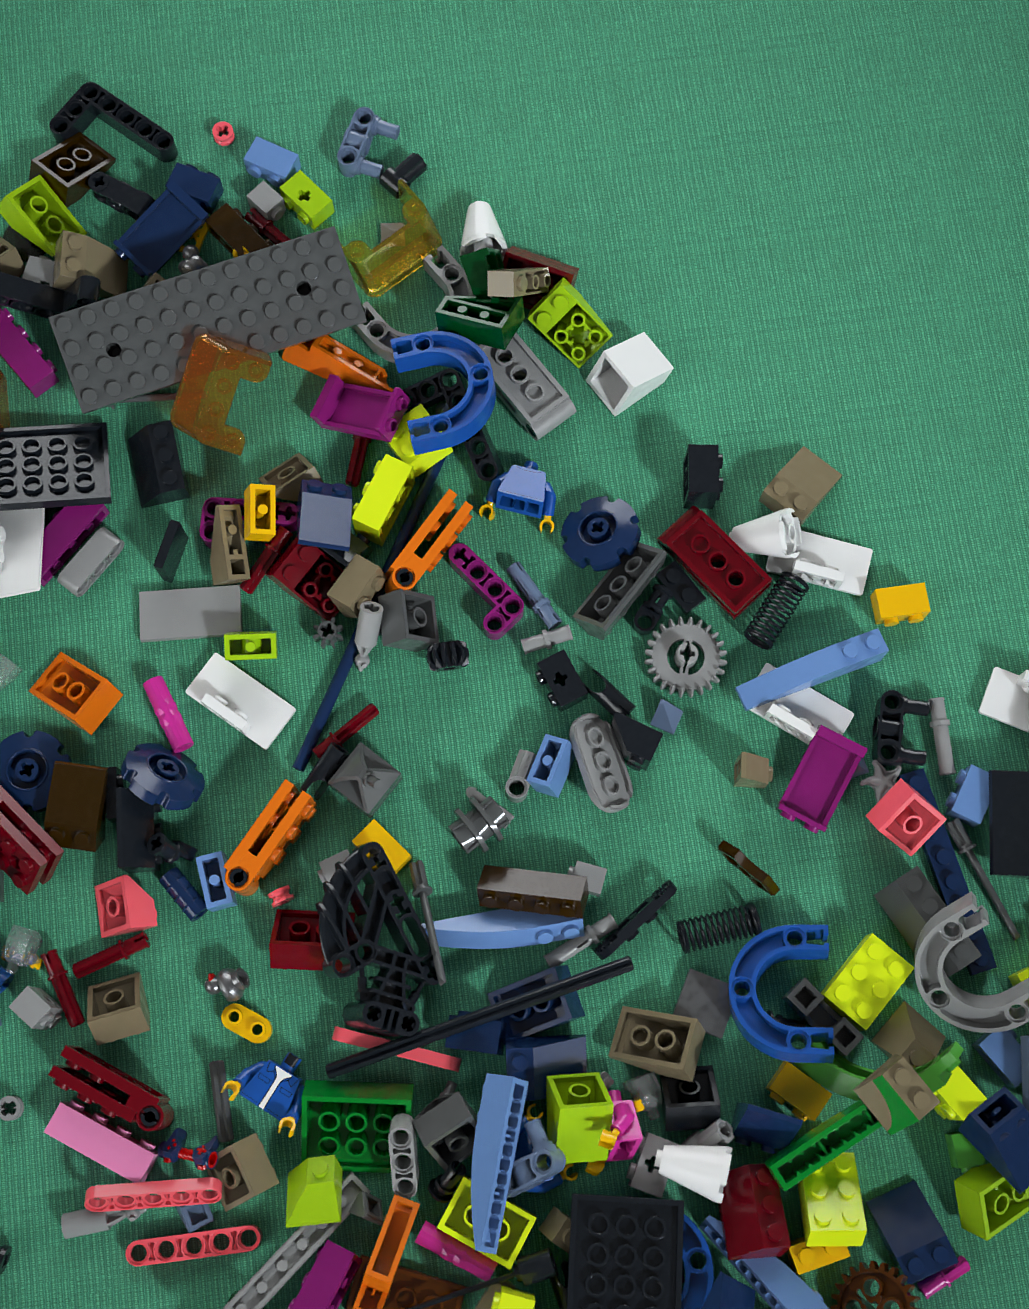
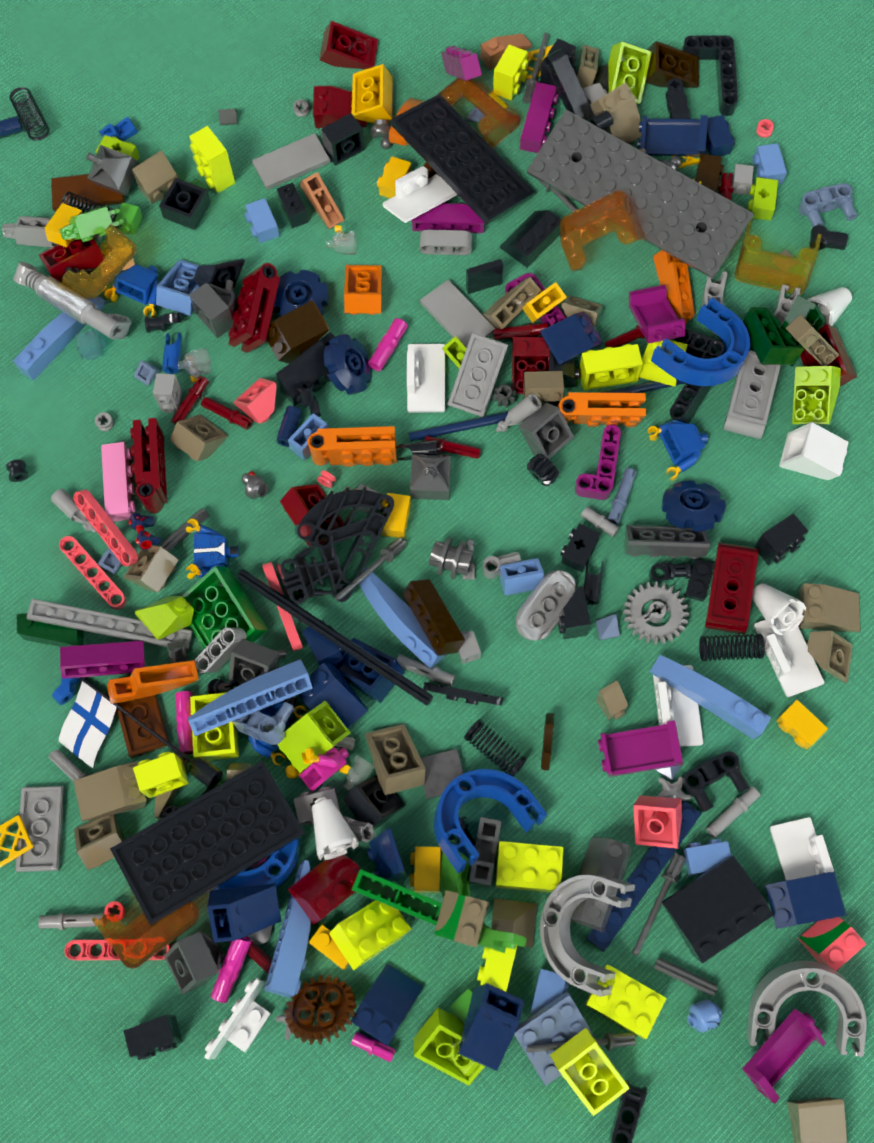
camera: 60 degrees right, 5 degrees down
yellow plate [221,1003,273,1044] -> none
none -> light grey tile [447,332,508,417]
none -> dark tan slope [807,631,853,683]

